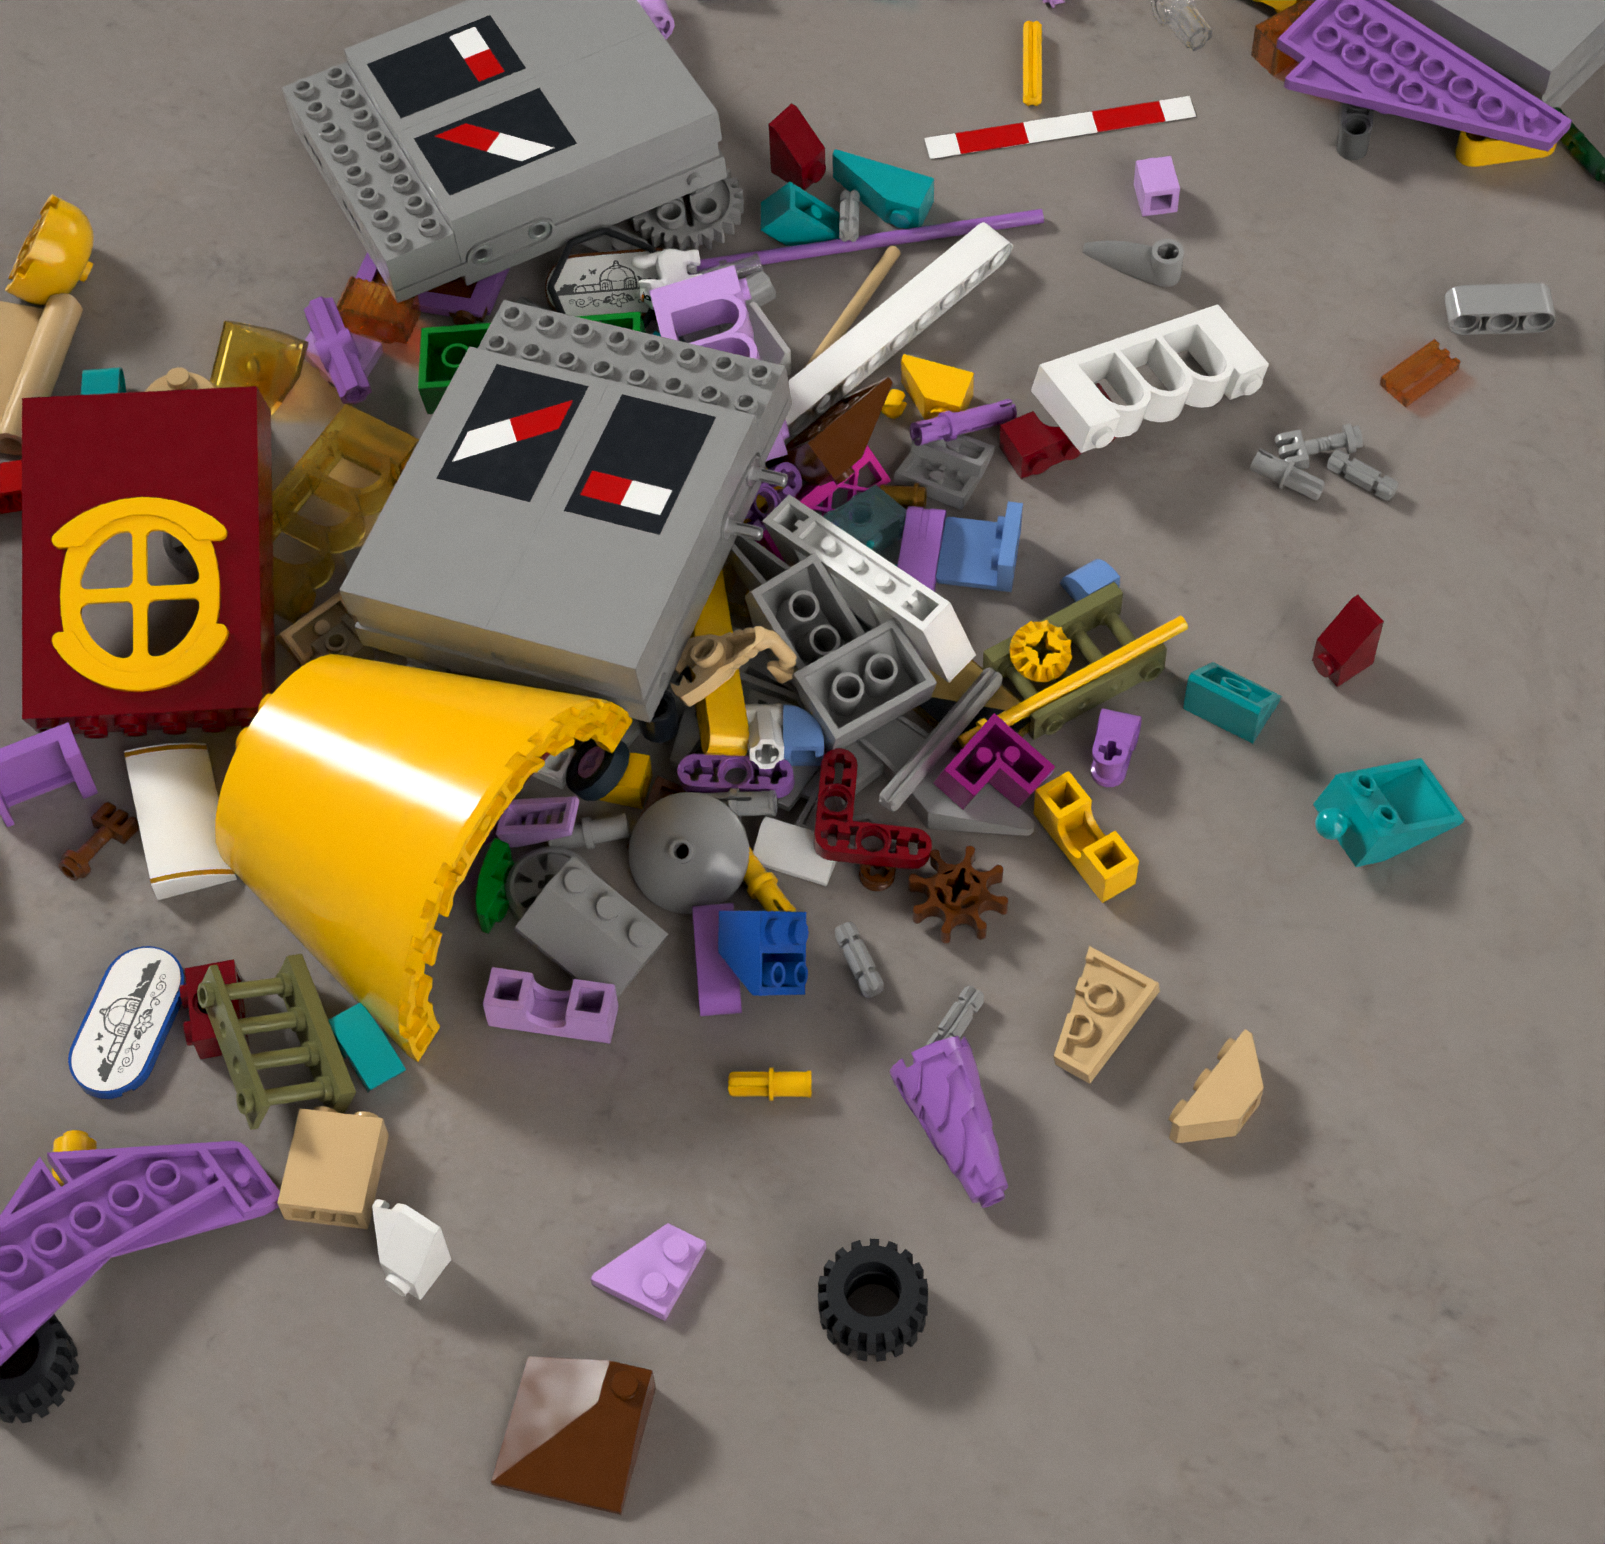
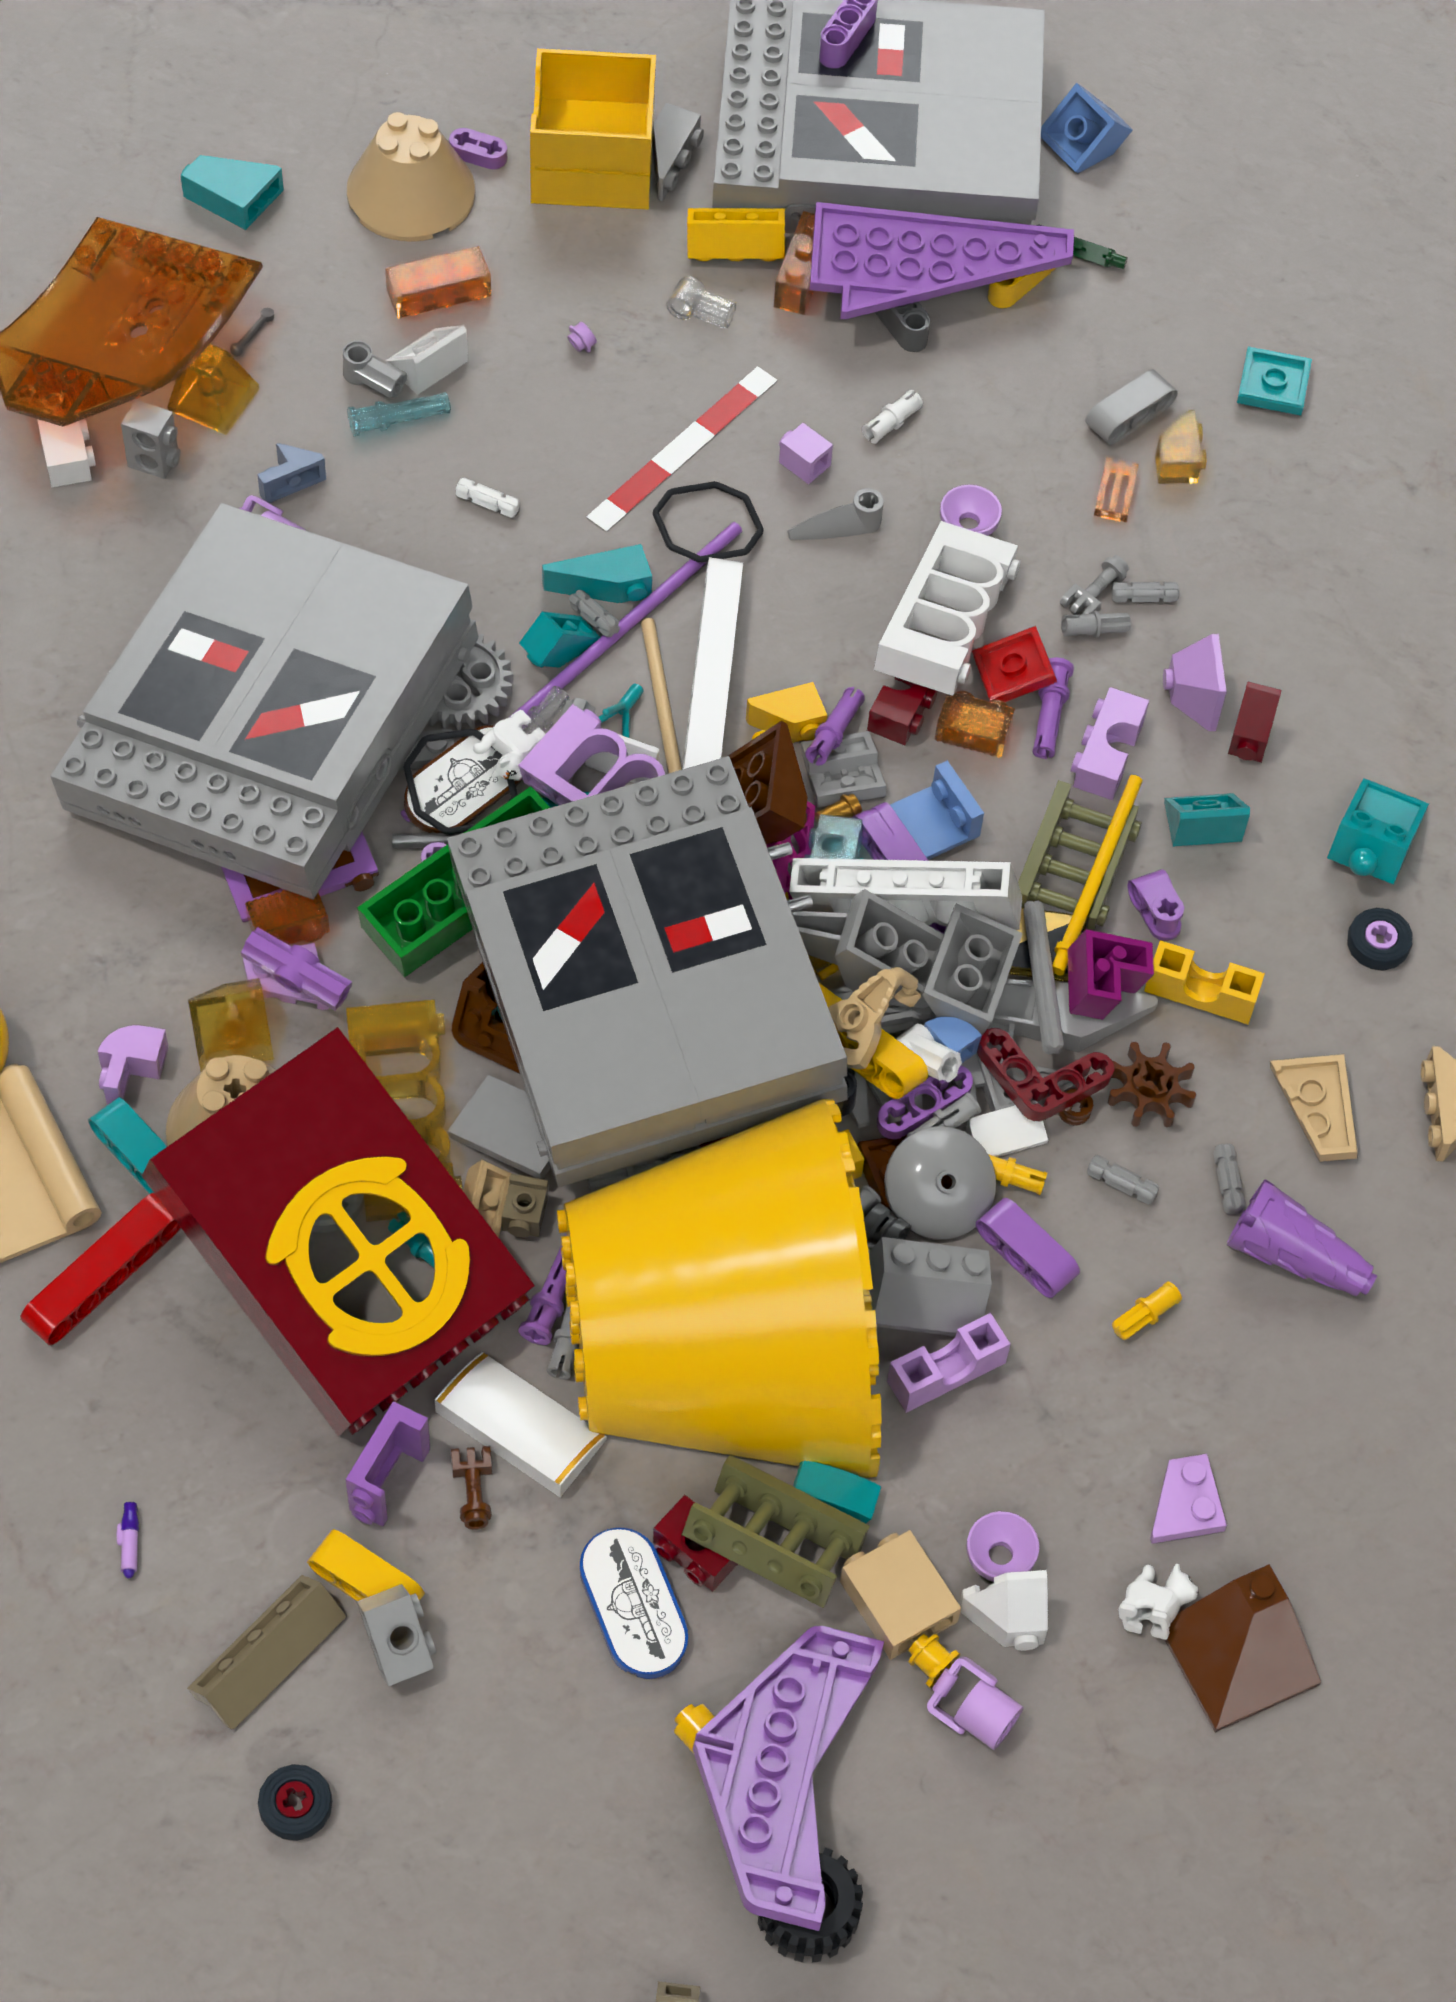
camera: 45 degrees left, 0 degrees up
blue slope [718,911,809,996] -> none
dark red slope [768,103,826,191] -> none
black tyre [818,1239,928,1362] -> none
yellow gear [1009,620,1073,682] -> none
yellow axle [1023,20,1042,106] -> none
medium blue brick [1060,559,1120,602] -> none
none -> lavender brick [98,1025,169,1104]
none -> white axle [456,478,520,518]
none -> teal plant [598,683,644,738]
none -> black piece [653,481,764,563]
none -> white pin [862,390,923,444]
none -> dark grey wheel [864,1203,911,1242]
none -> yellow brick [908,1634,961,1688]
none -> lavender piece [927,1657,1024,1750]
none -> clear orange brick [935,691,1015,758]
none -> lavender piece [940,485,1002,536]
none -> lavender piece [967,1511,1039,1582]
none -> red plate [972,626,1057,707]
none -> medium lavender pin [1032,657,1074,759]
none -> lavender arch [1071,687,1149,800]
none -> white animal [1118,1564,1198,1640]
none -> clear yellow slope [1154,410,1207,484]
none -> lavender slope [1163,634,1227,731]
none -> black bush [1347,908,1413,970]

